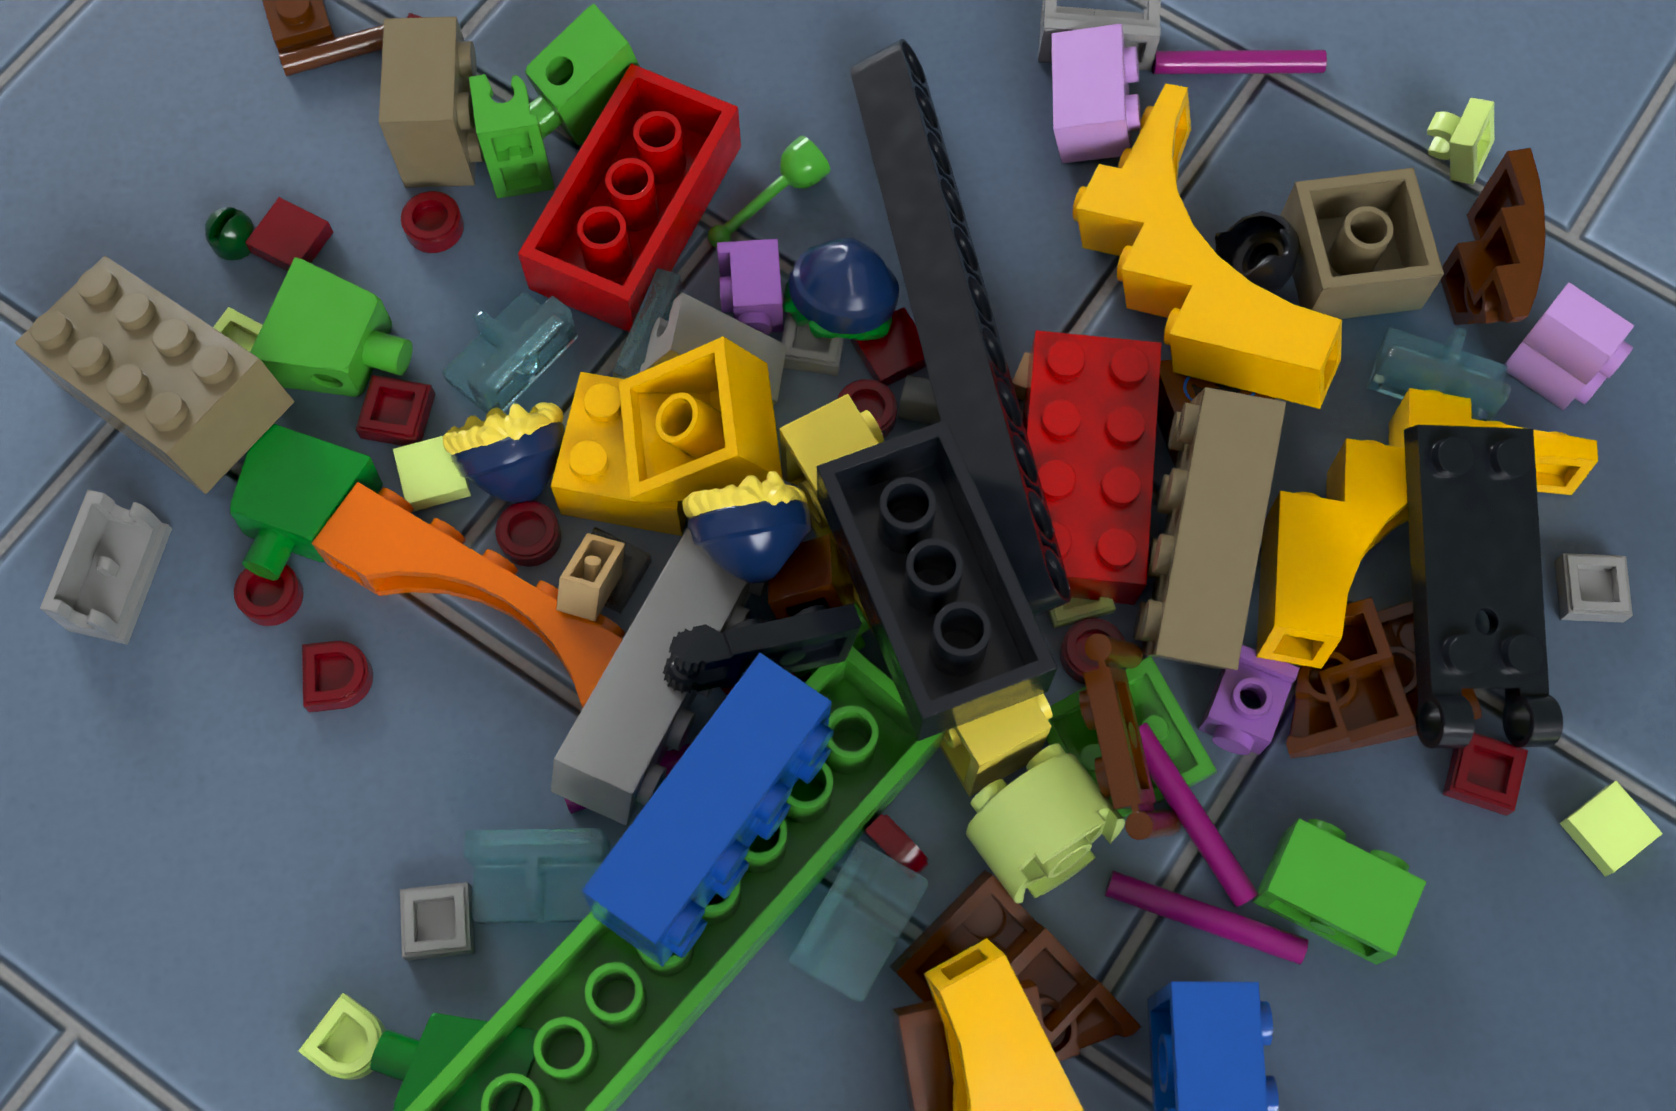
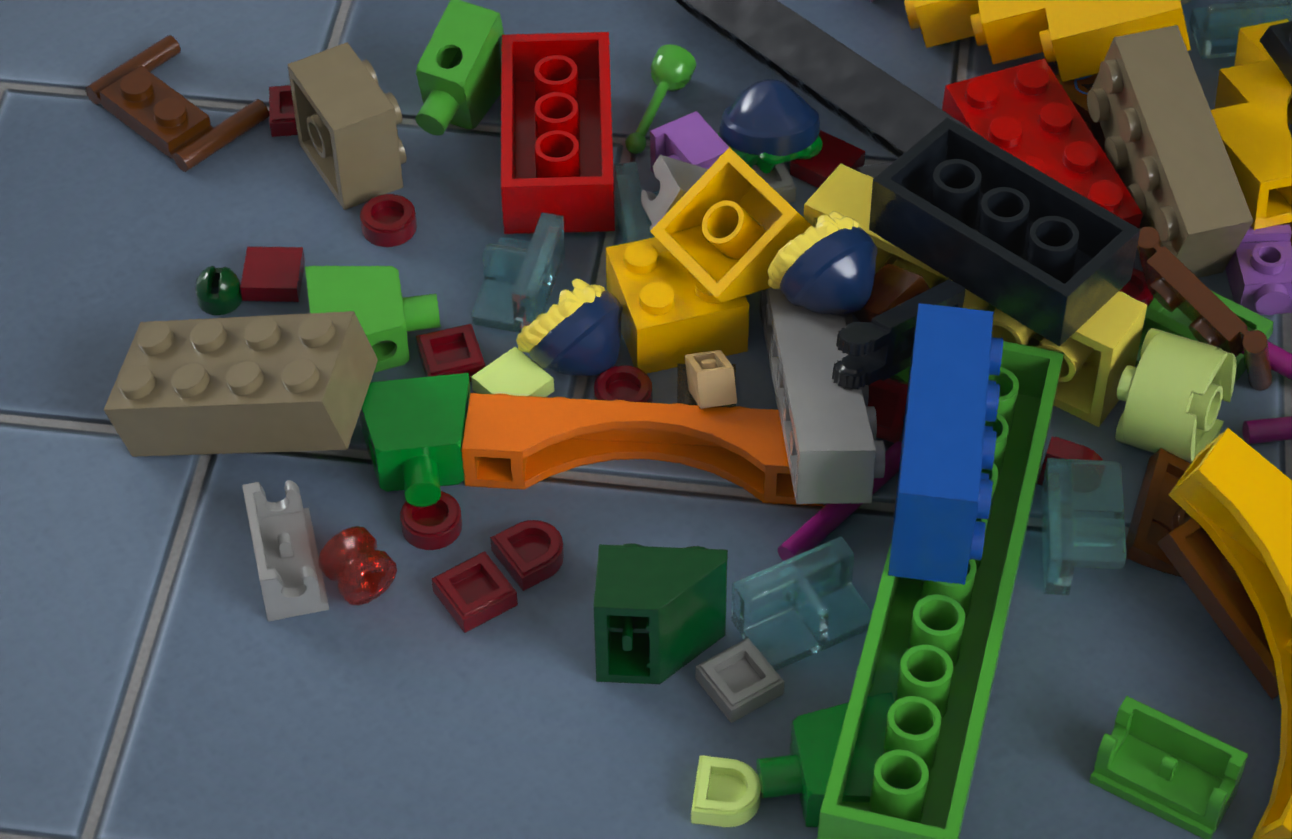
camera: 25 degrees left, 20 degrees down
bright green hinge [469,74,555,198] -> none
none -> clear red wheel [318,526,397,605]
none -> dark red tile [432,551,518,633]
none -> dark green slope [593,543,728,684]

